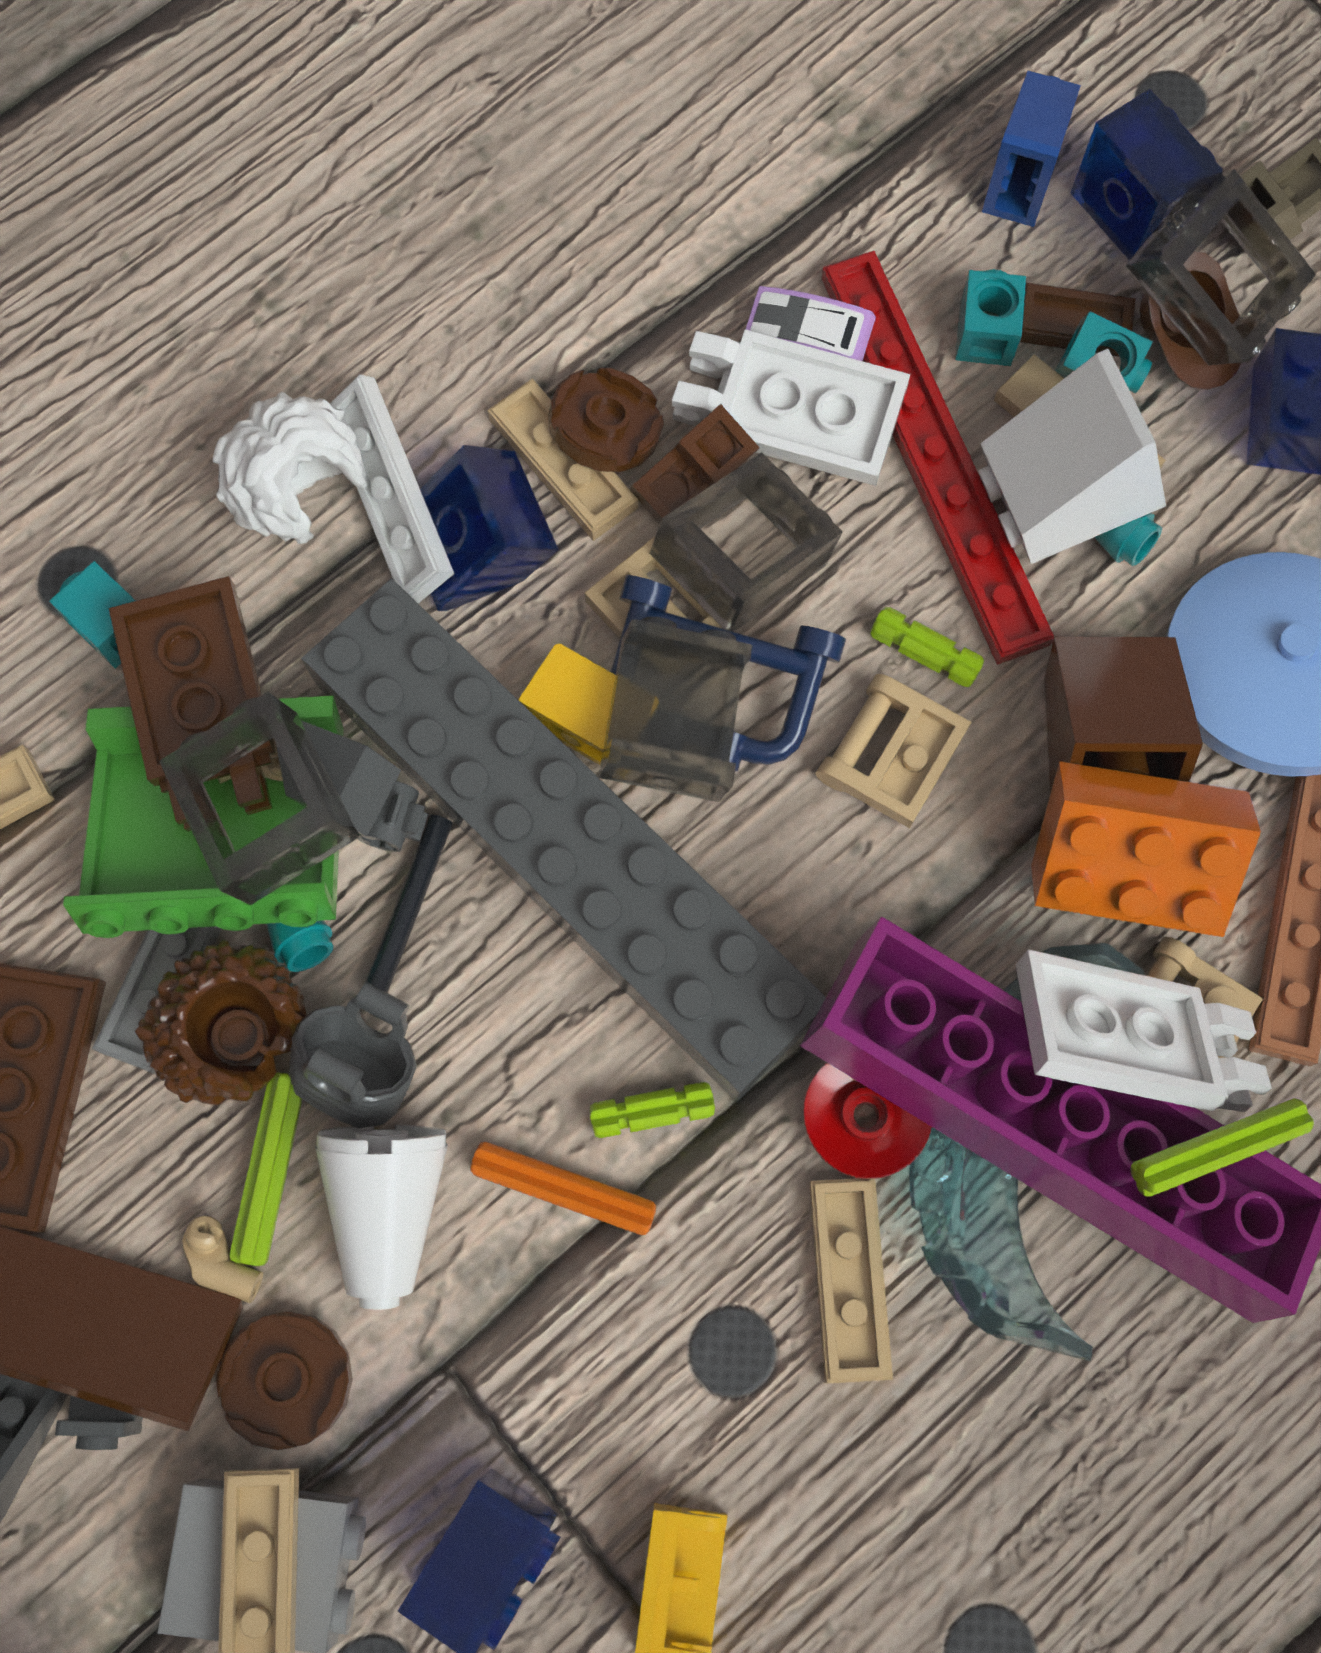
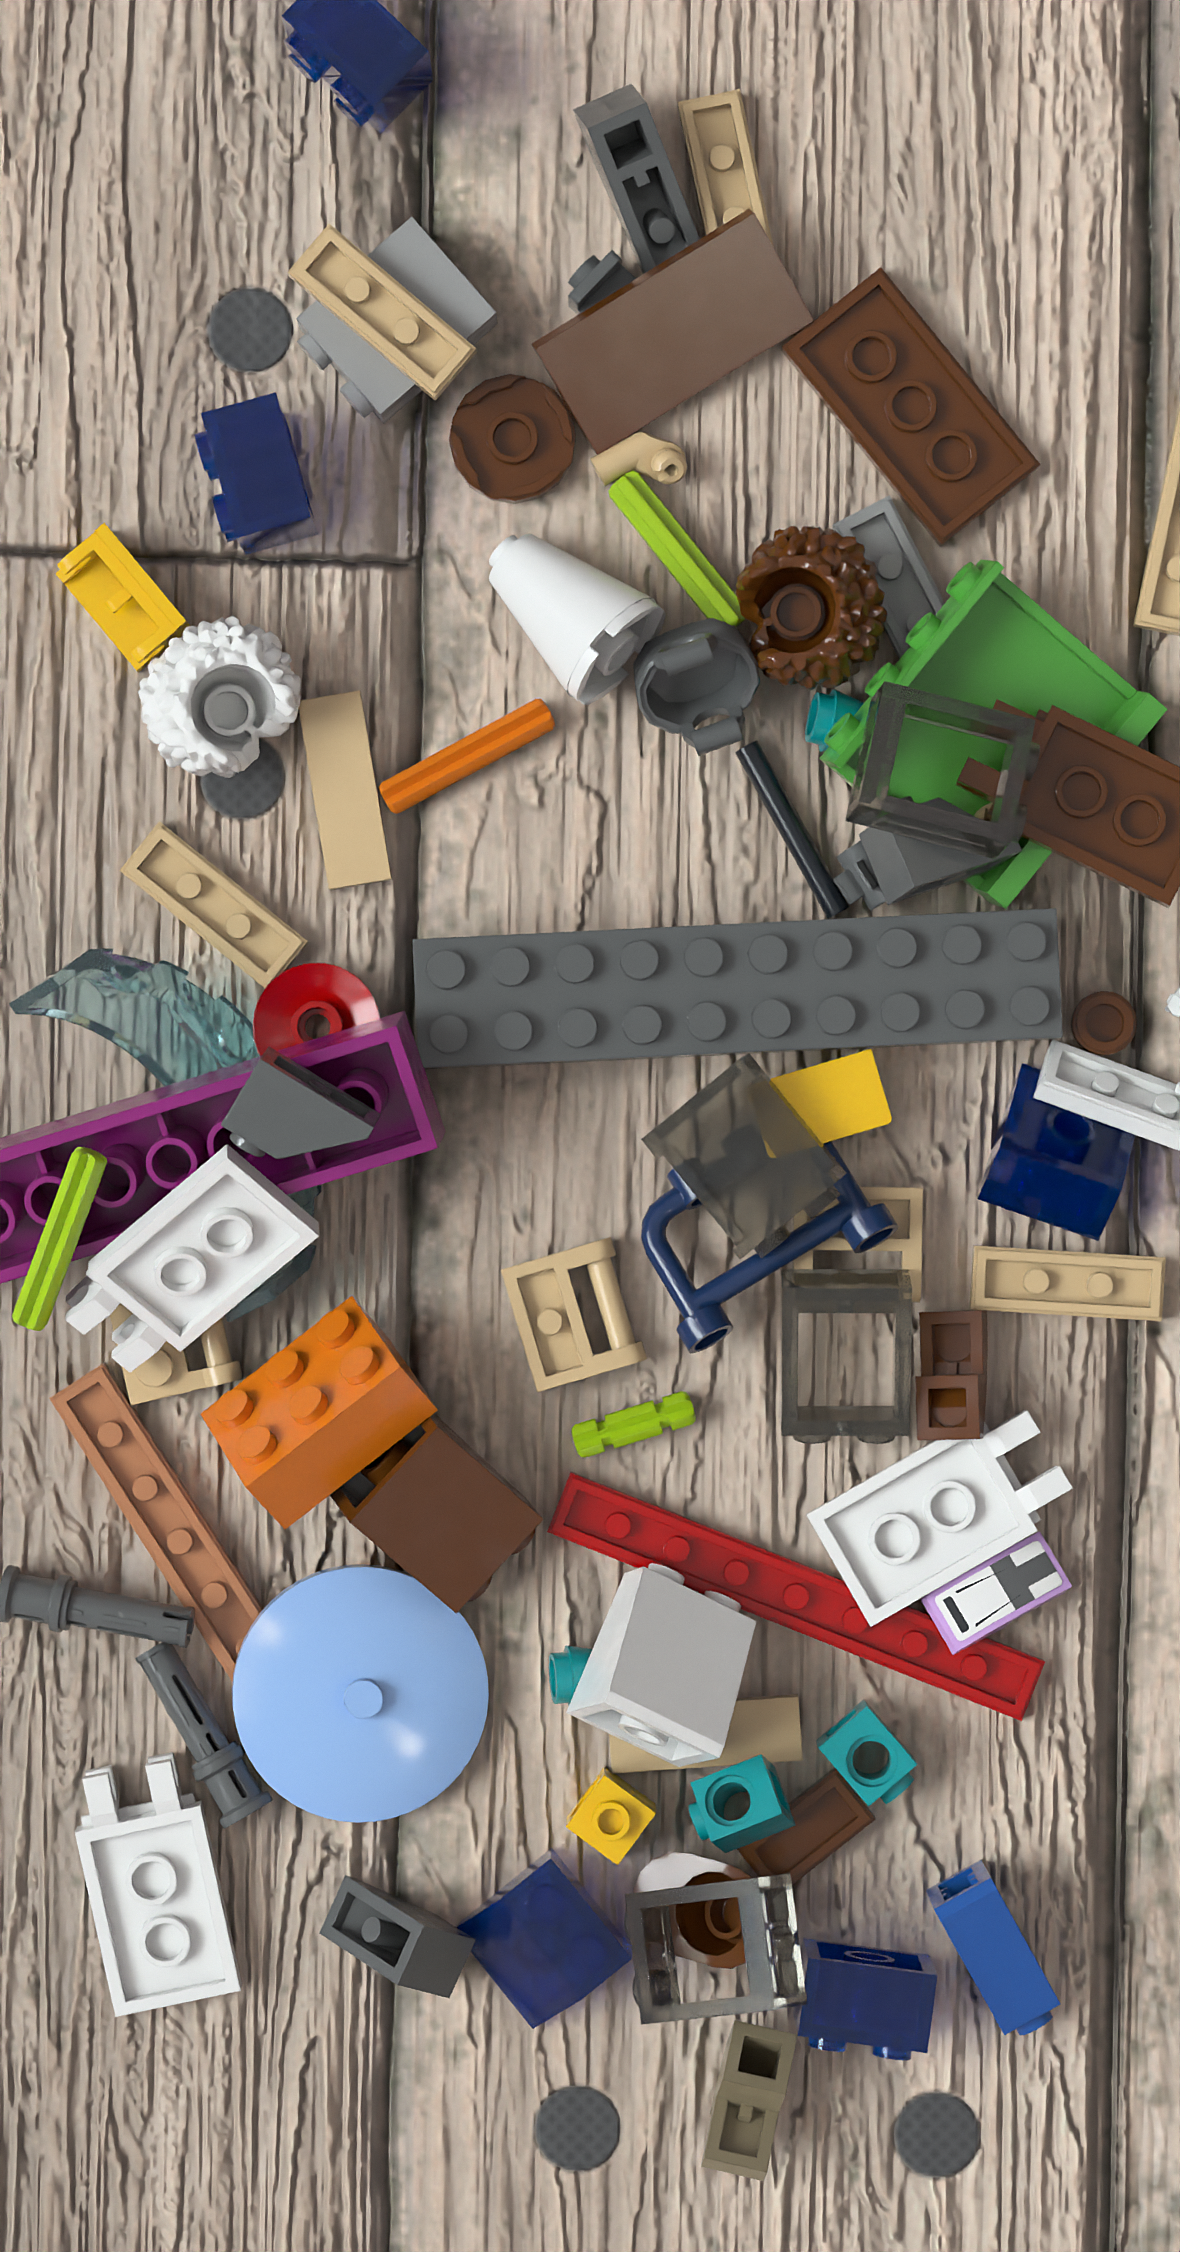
camera: 135 degrees right, 15 degrees up
reddish brown tile [548,368,664,472] -> none
lime axle [589,1082,715,1138] -> none
none -> white hair [138,615,301,778]
none -> dark grey slope [221,1047,381,1159]
none -> tan tile [298,690,392,890]
none -> yellow brick [566,1766,656,1865]
none -> reddish brown tile [1071,991,1137,1055]

